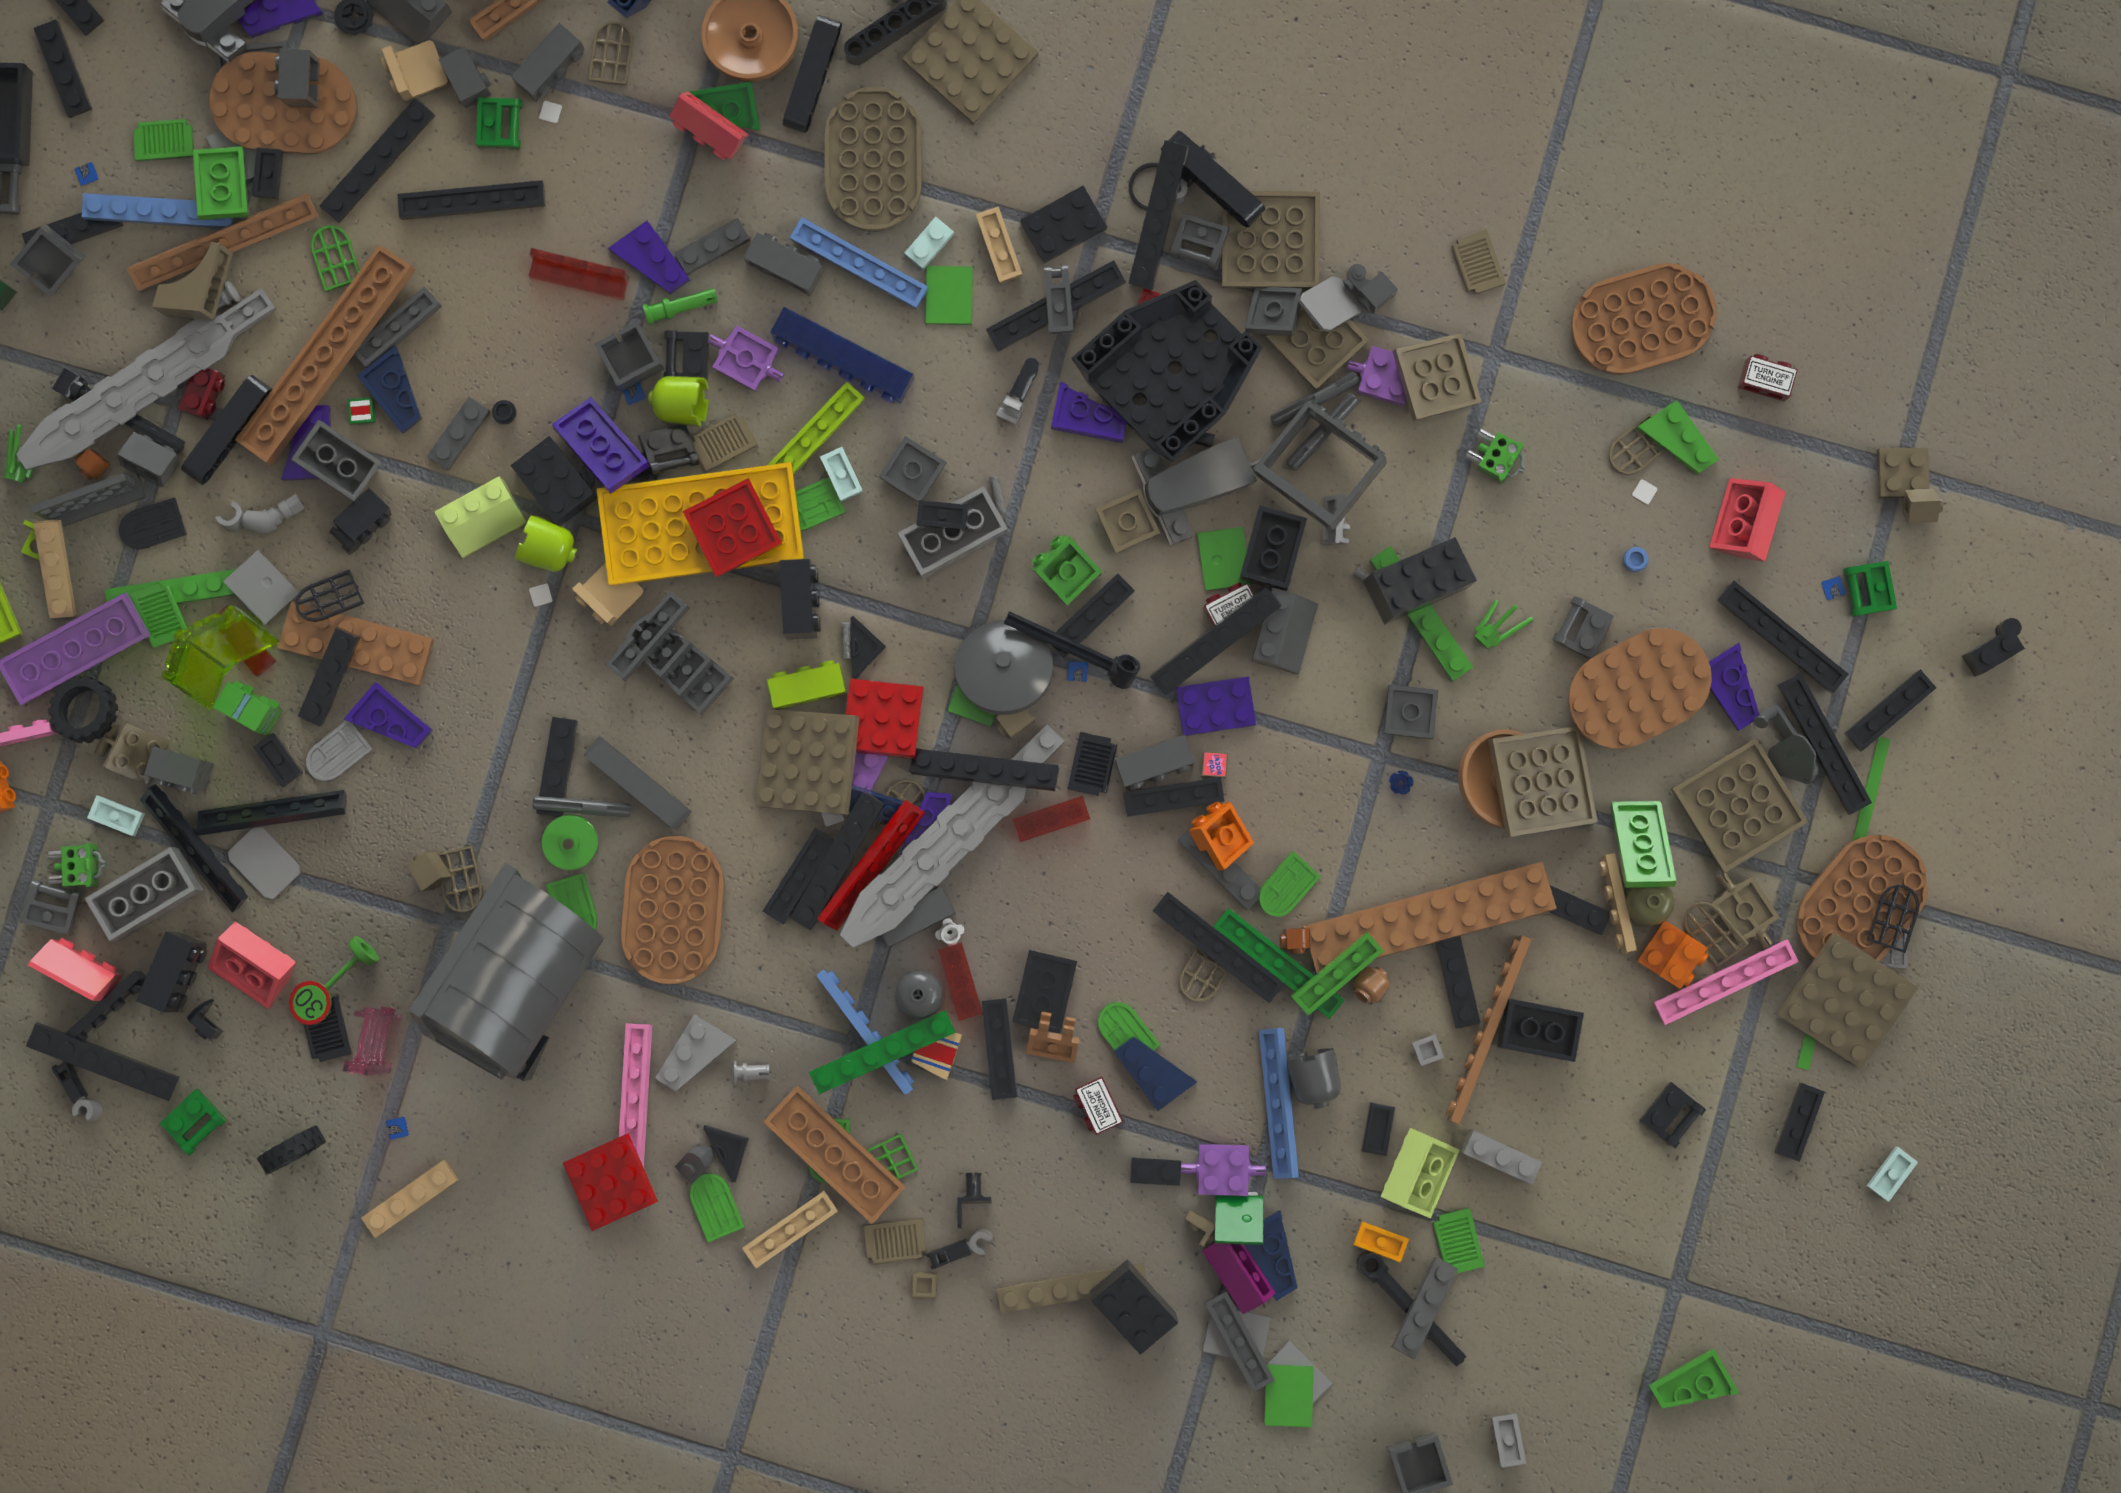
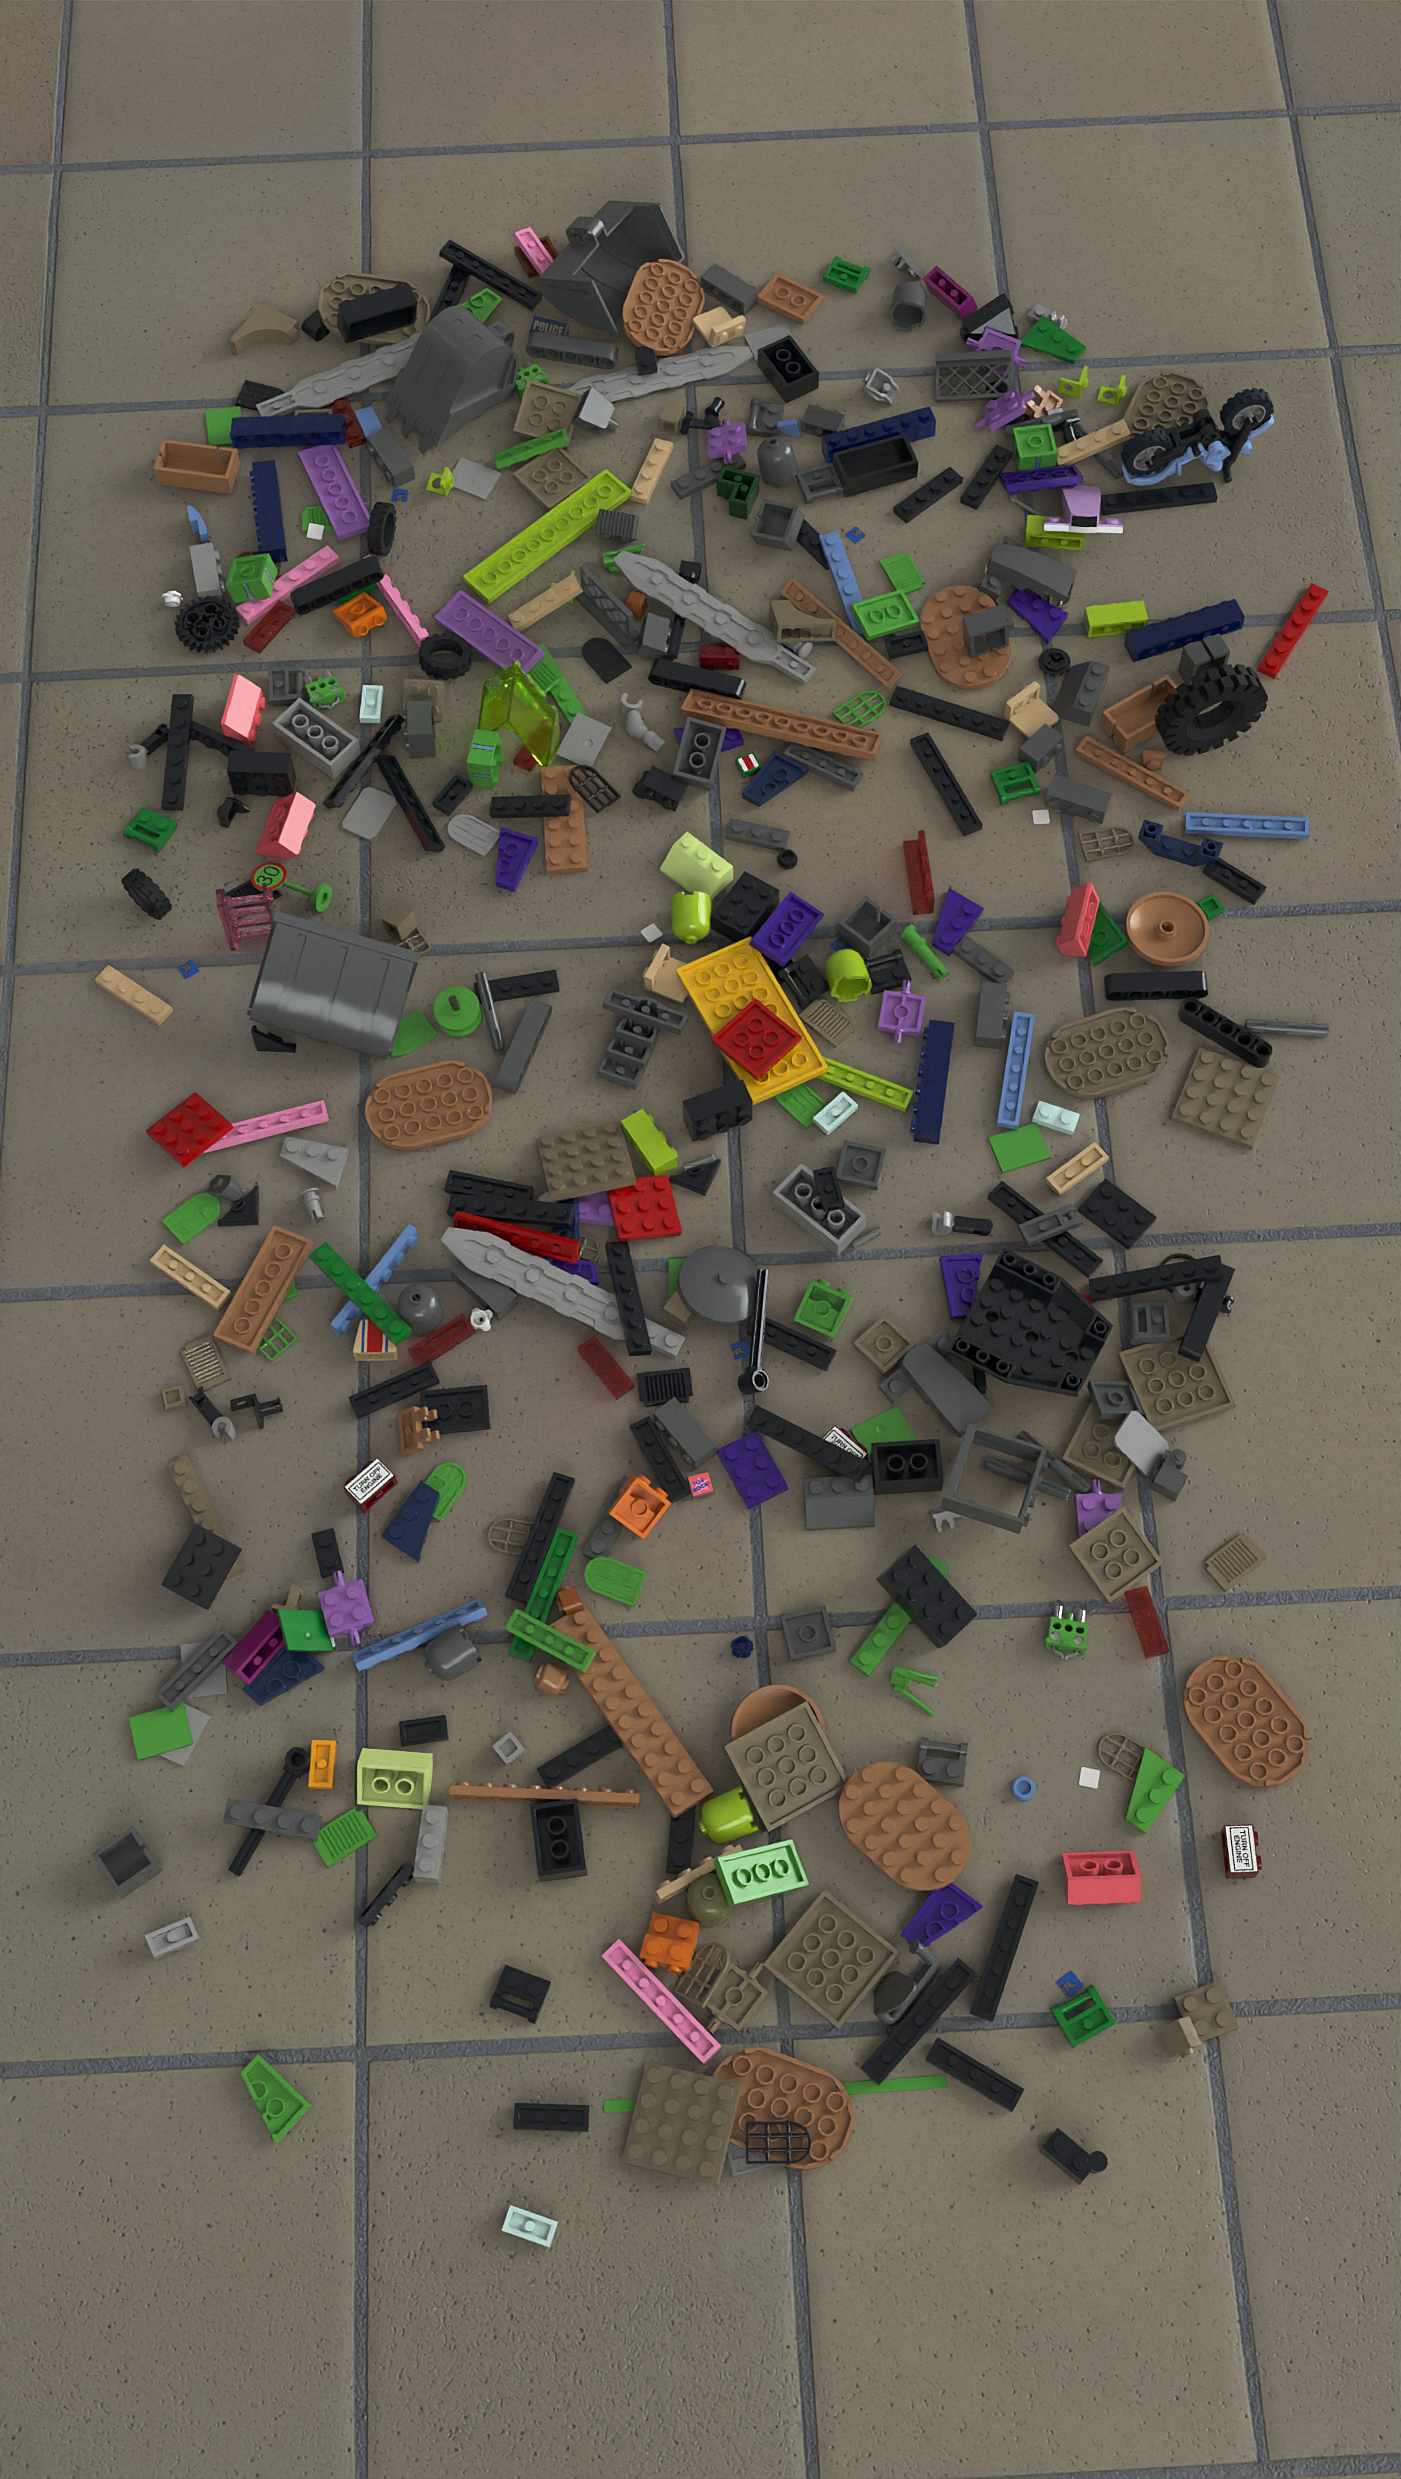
camera: 70 degrees right, 20 degrees down
none -> black plate [357,1863,414,1927]
none -> lime cylinder [698,1786,759,1844]
none -> clear red plate [1124,1586,1169,1659]

